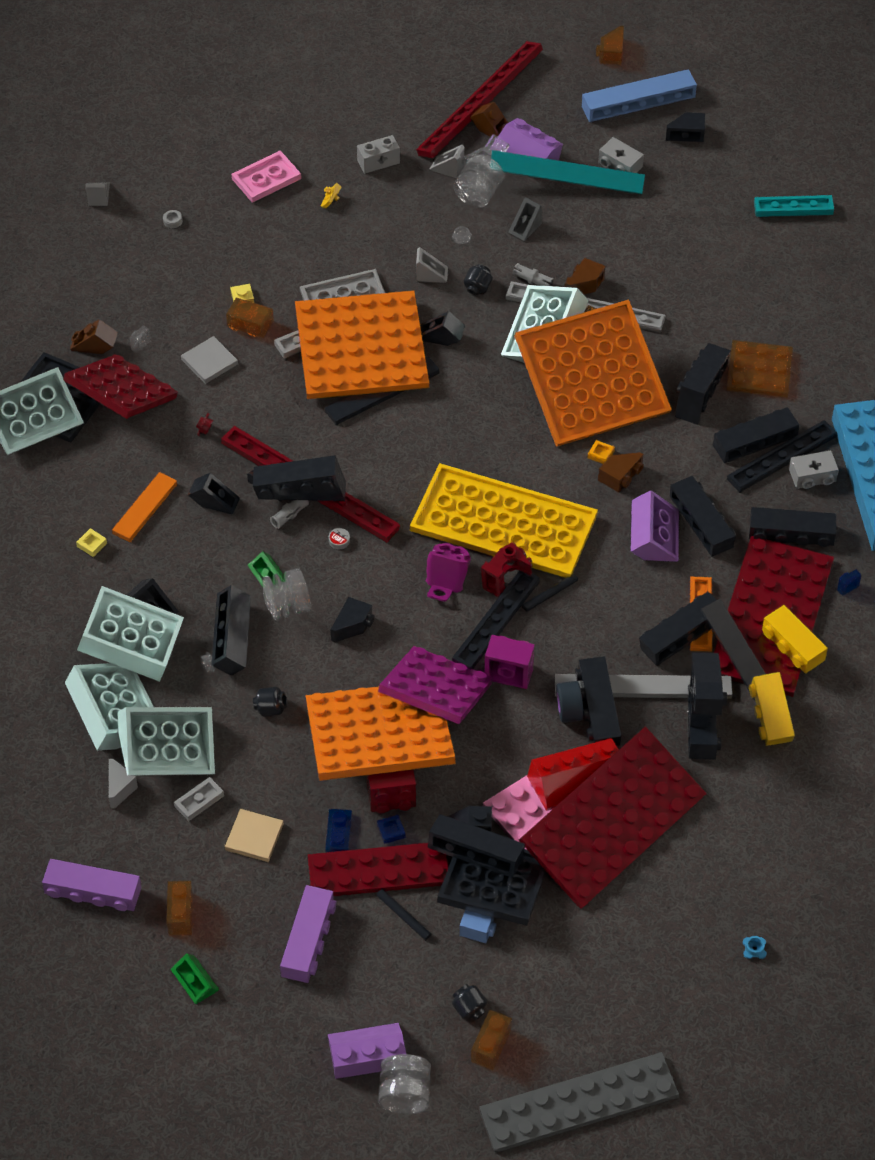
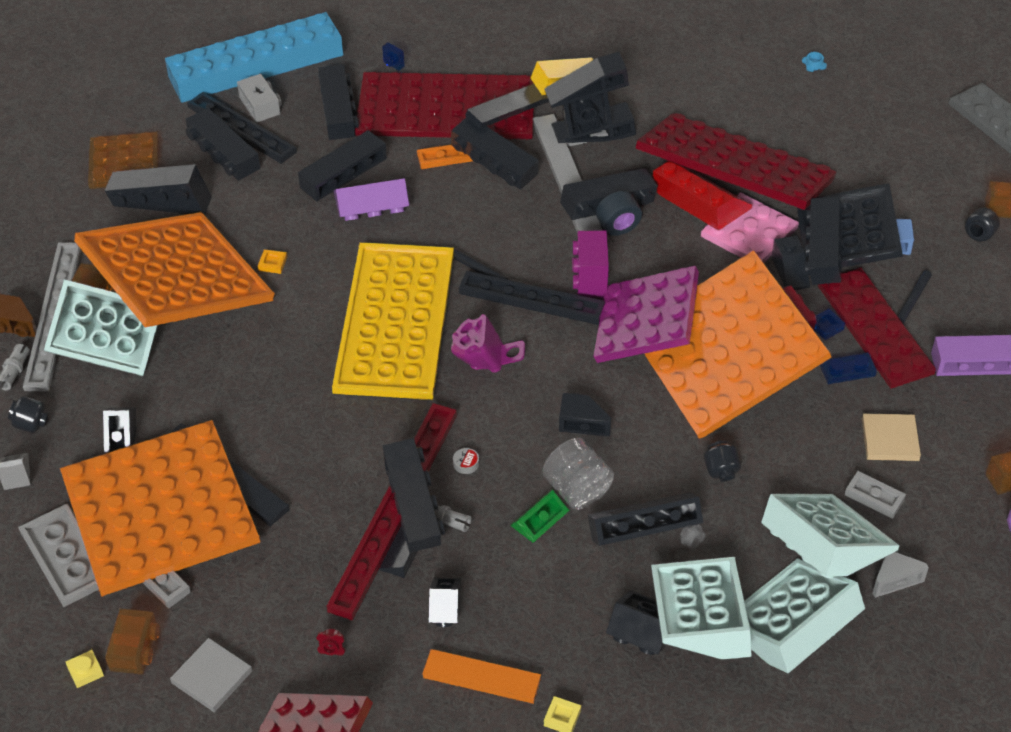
camera: 105 degrees left, 5 degrees down
dark red tile [481,542,533,597] -> none
reddish brown slope [598,452,644,493] -> none
yellow brick [762,605,828,674] -> none

